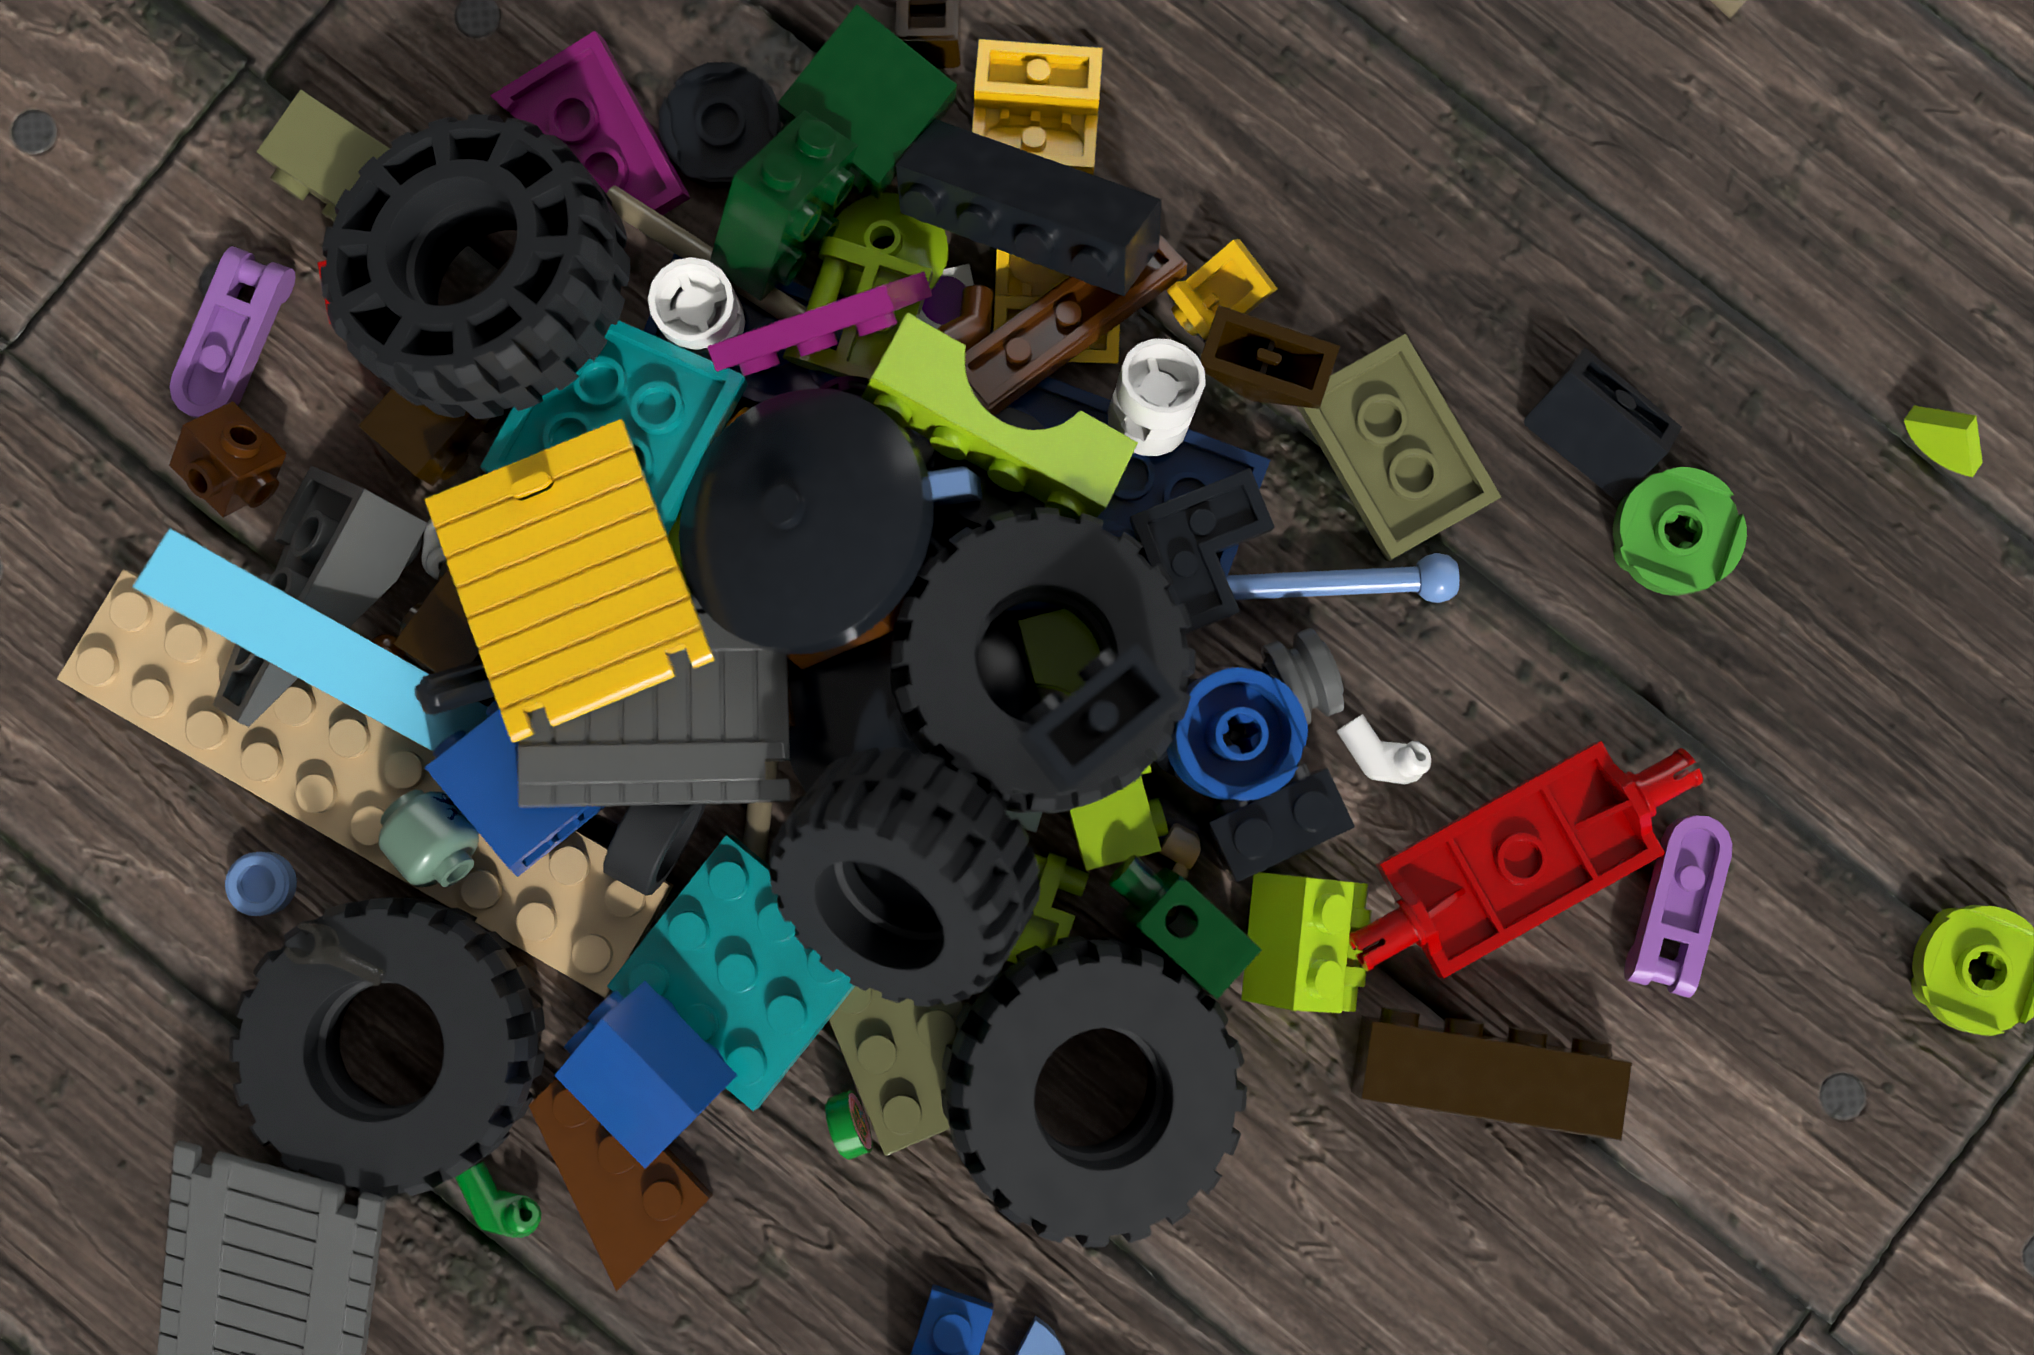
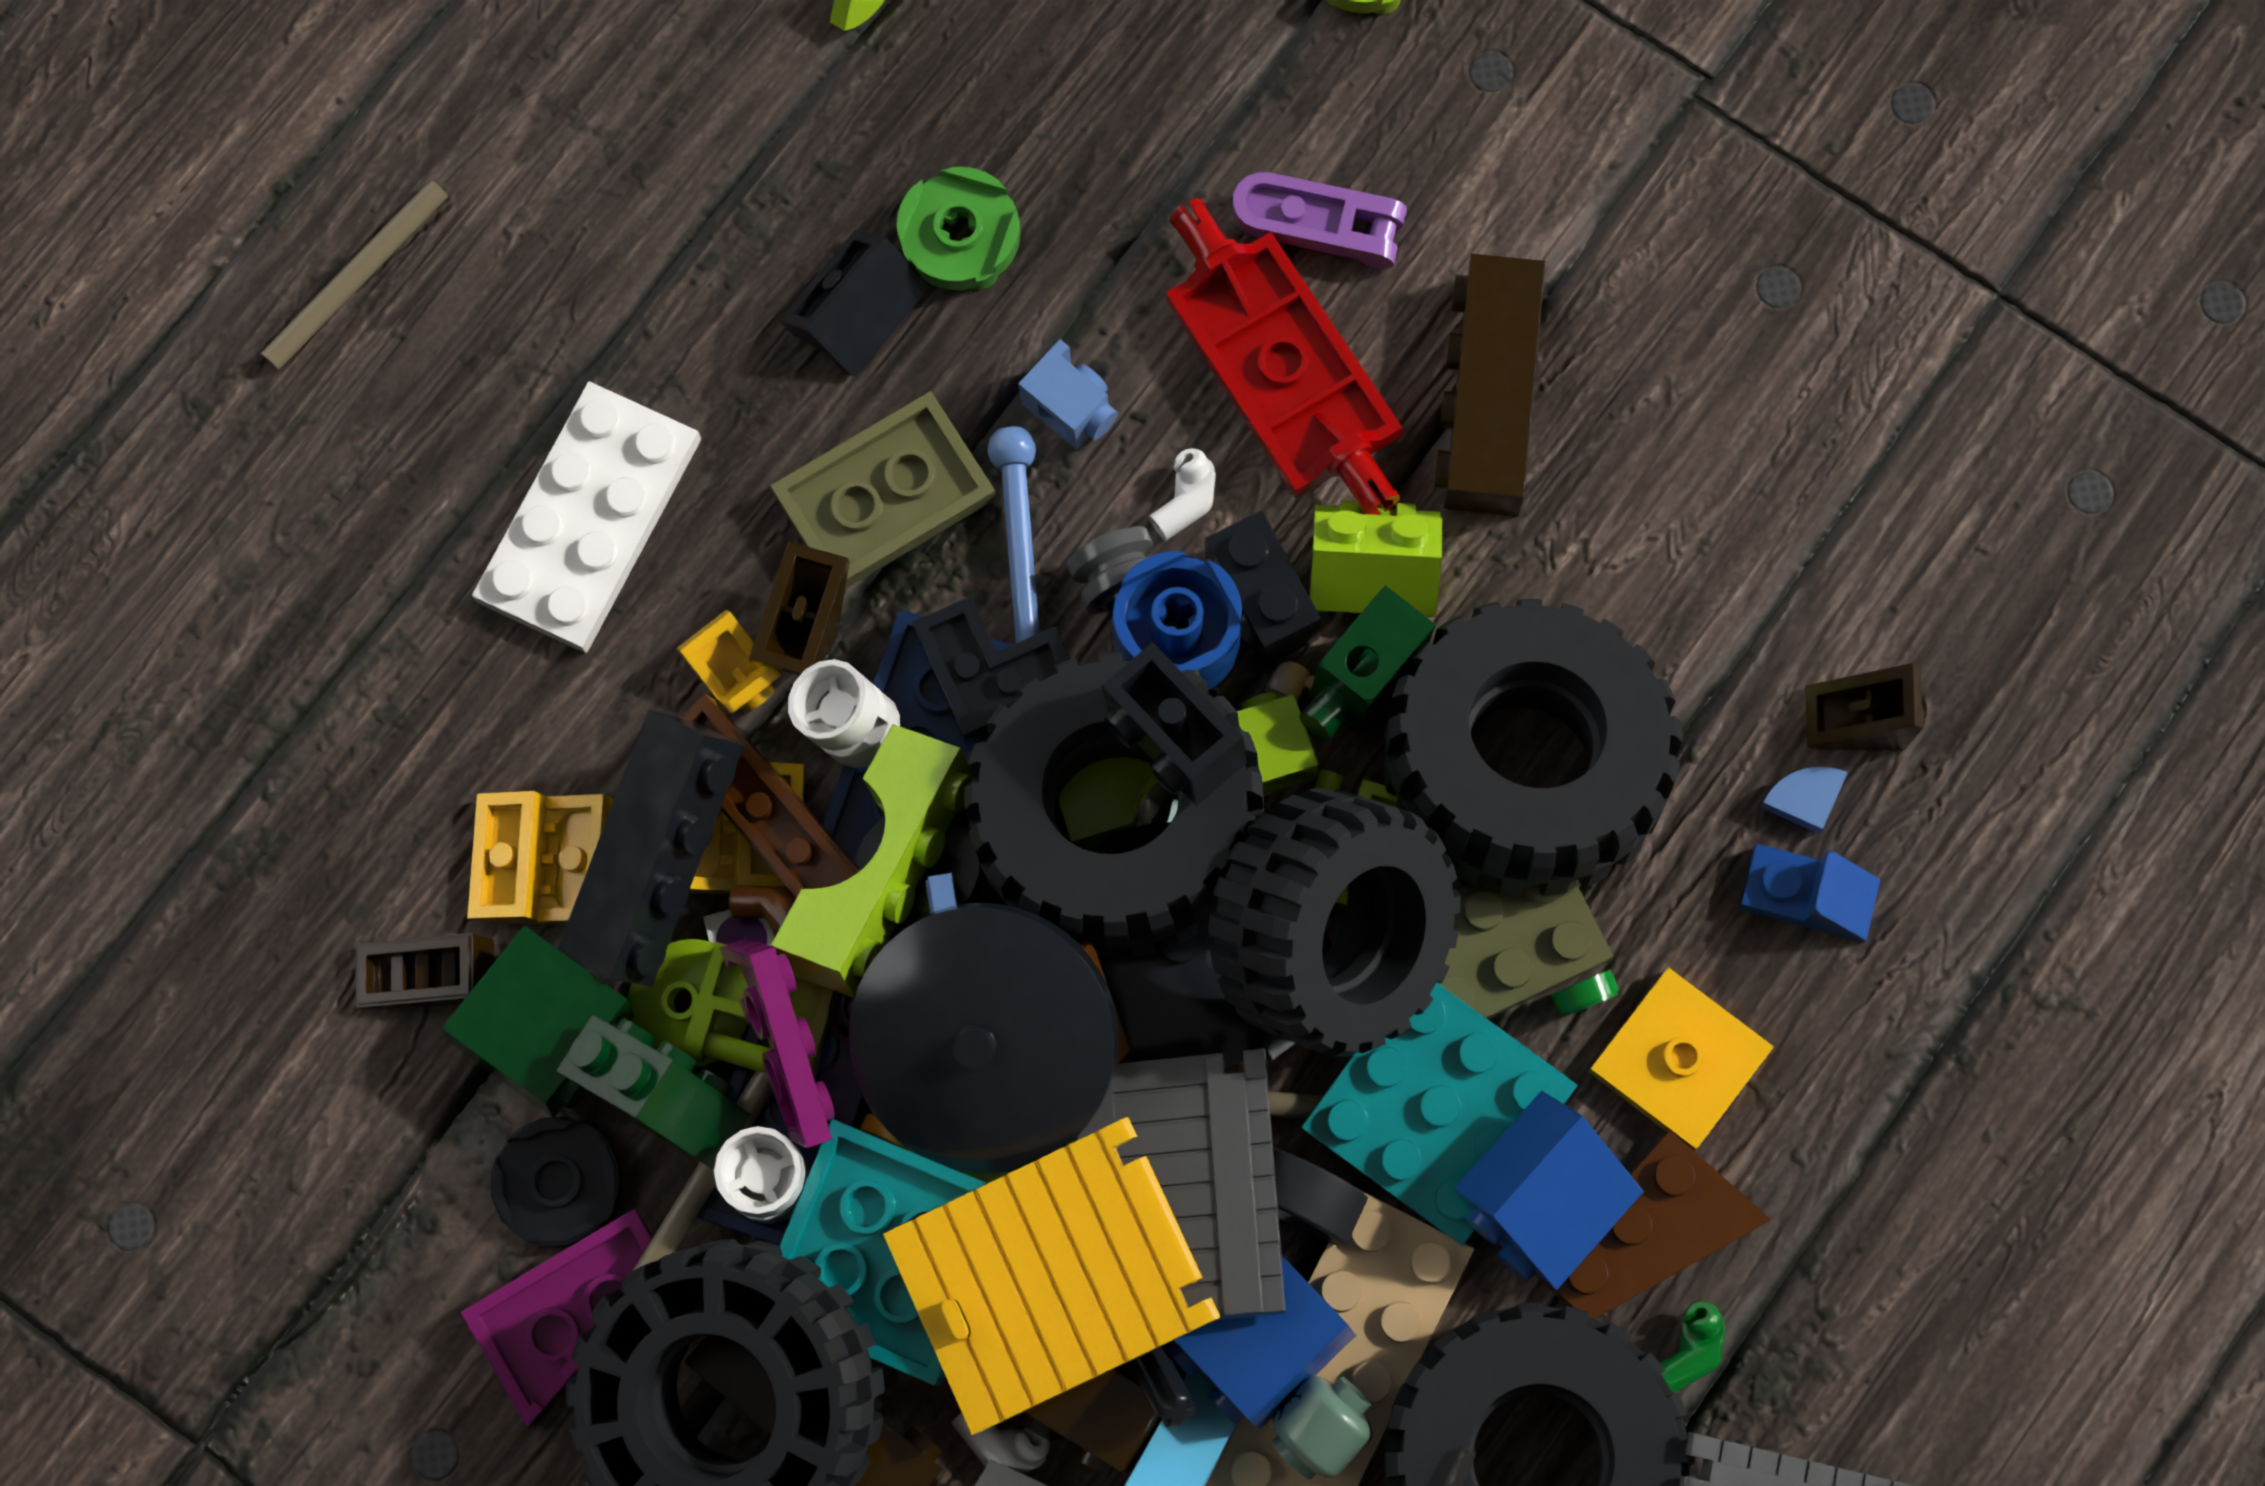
camera: 85 degrees left, 10 degrees down
none -> white plate [472,381,701,654]
none -> medium blue brick [1018,339,1118,451]
none -> yellow plate [1588,967,1774,1151]

